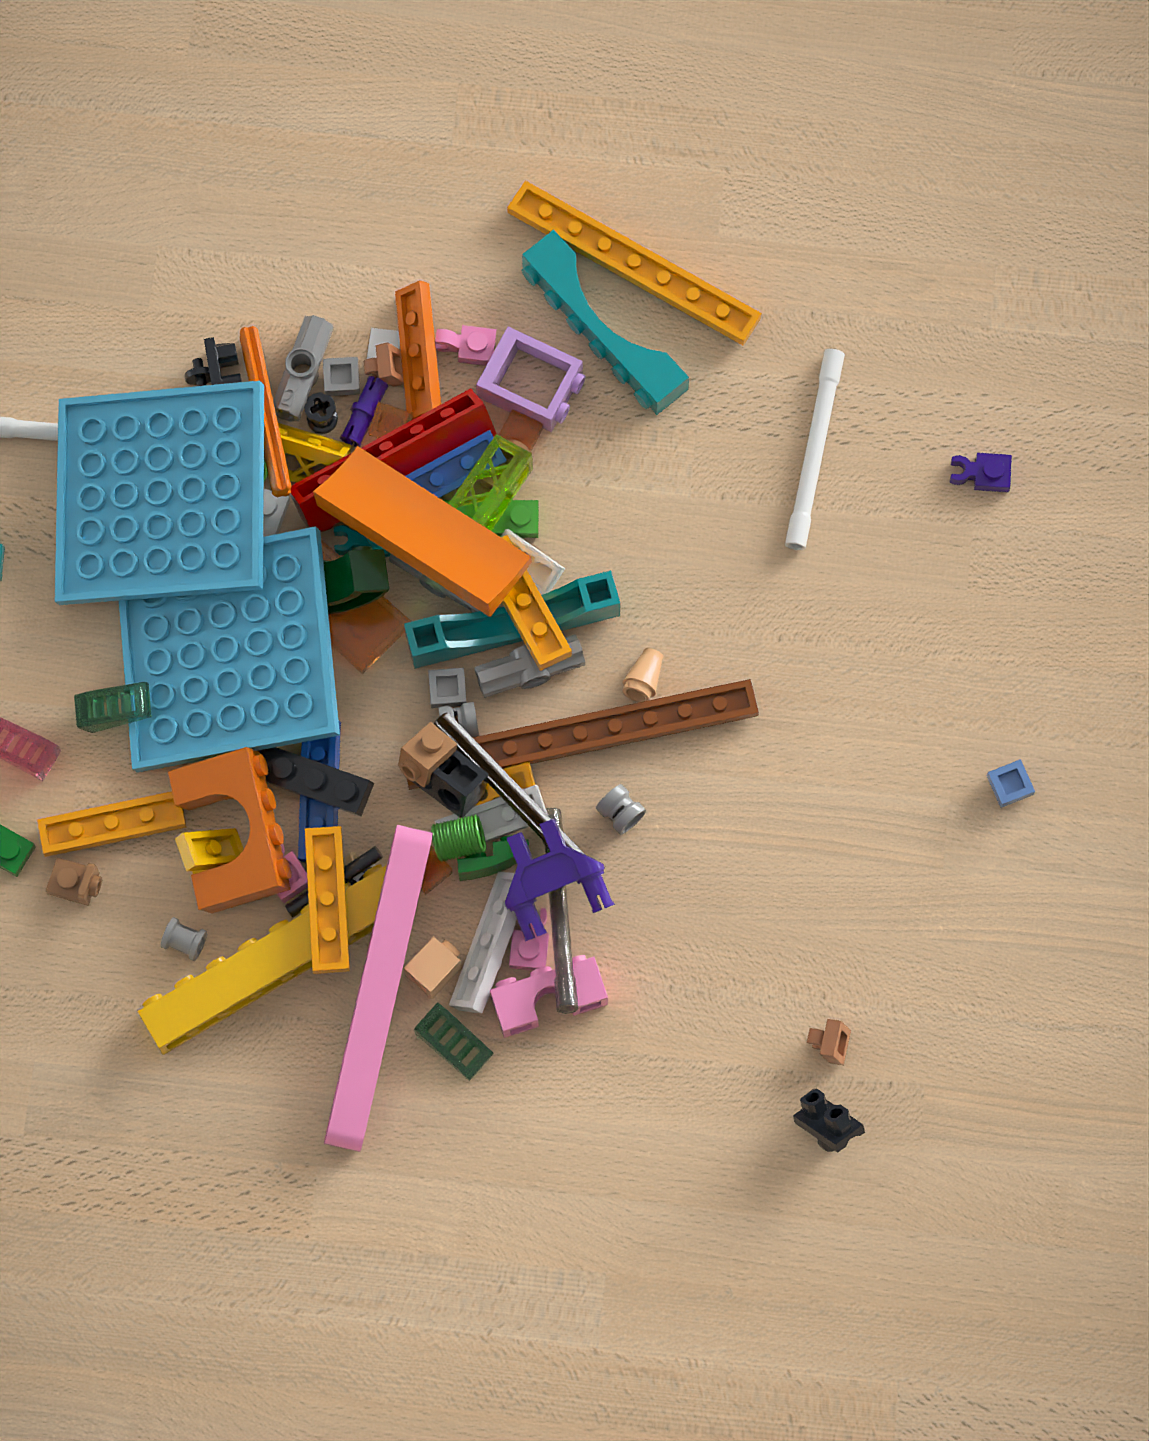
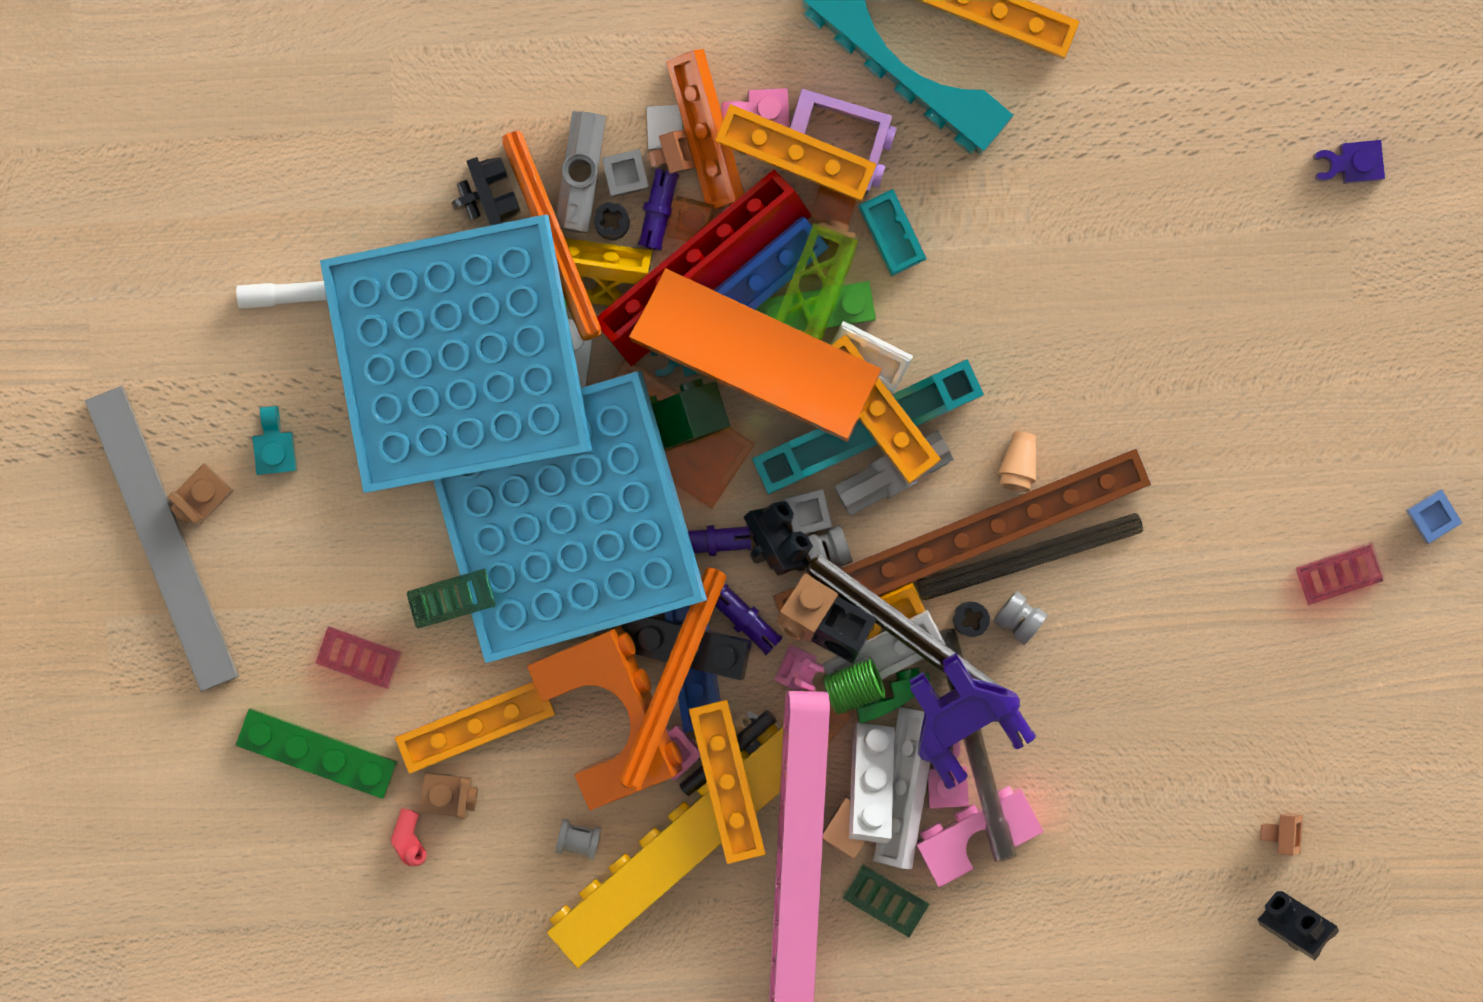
camera: 10 degrees left, 15 degrees up
yellow slope [175,828,244,874] -> none
white piece [785,349,845,550] -> none
none -> coral arm [391,808,427,866]
none -> orange axle [619,567,726,791]
none -> dark purple pin [688,525,752,556]
none -> light orange plate [715,104,877,202]
none -> dark purple pin [715,583,783,656]
none -> black hips [743,501,813,576]
none -> bright pink plate [774,645,824,691]
none -> white plate [849,722,895,844]
none -> teal plate [857,189,927,277]
none -> clear smoke axle [917,513,1143,600]
none -> black bush [952,601,990,637]
none -> clear pink slope [1296,541,1385,605]

